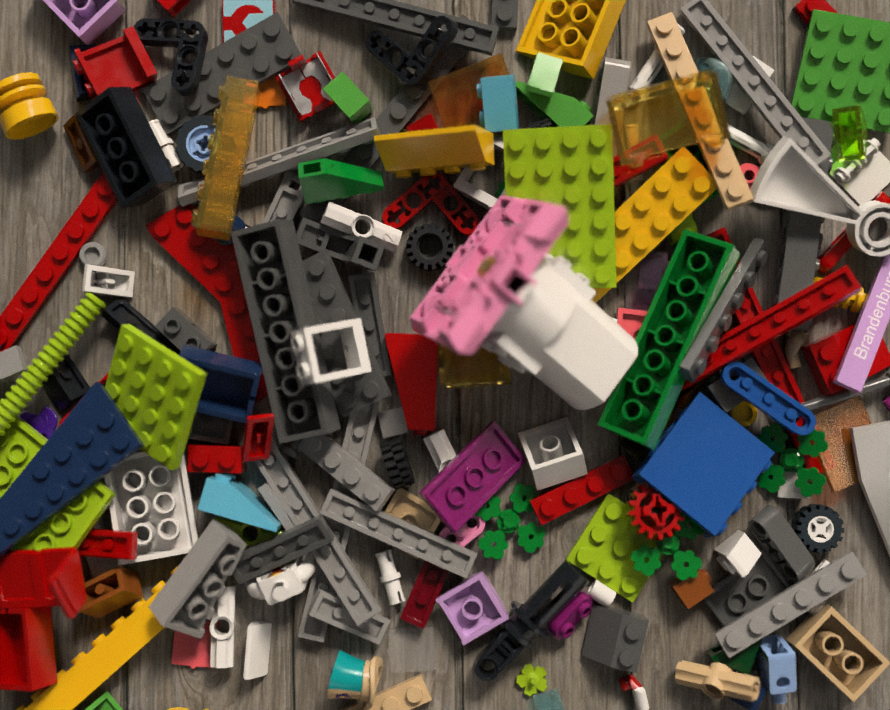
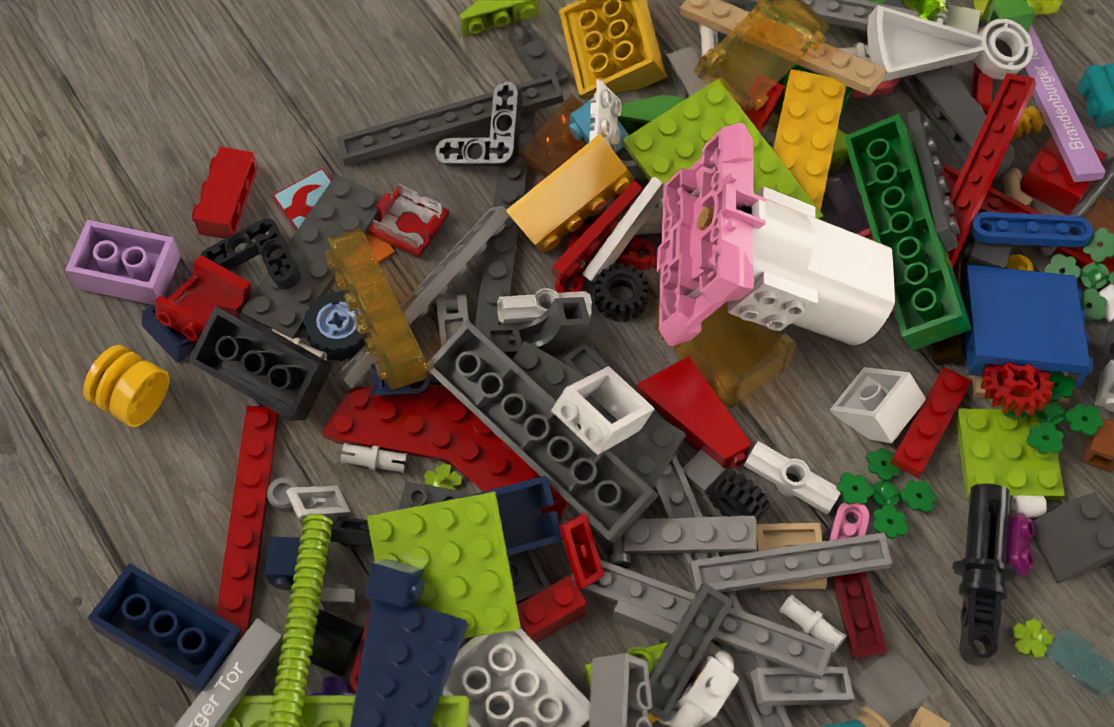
camera: 35 degrees left, 25 degrees down
reddish brown plate [63,114,100,173] -> none
medium azure slope [197,473,283,532] -> none
green slope [298,158,384,204] -> none
bright green slope [323,72,373,125] -> none
magenta tile [419,421,527,533] -> none
lavender slope [436,571,509,645] -> none
slope [526,52,563,98] -> none
none -> dark blue brick [265,536,301,590]
none -> light grey plate [320,584,359,612]
none -> white pin [341,443,407,474]
none -> dark blue brick [366,559,424,607]
none -> lime plant [423,463,462,490]
none -> red plate [552,180,643,281]
none -> white tile [583,177,665,283]
none -> white hinge [589,79,622,154]

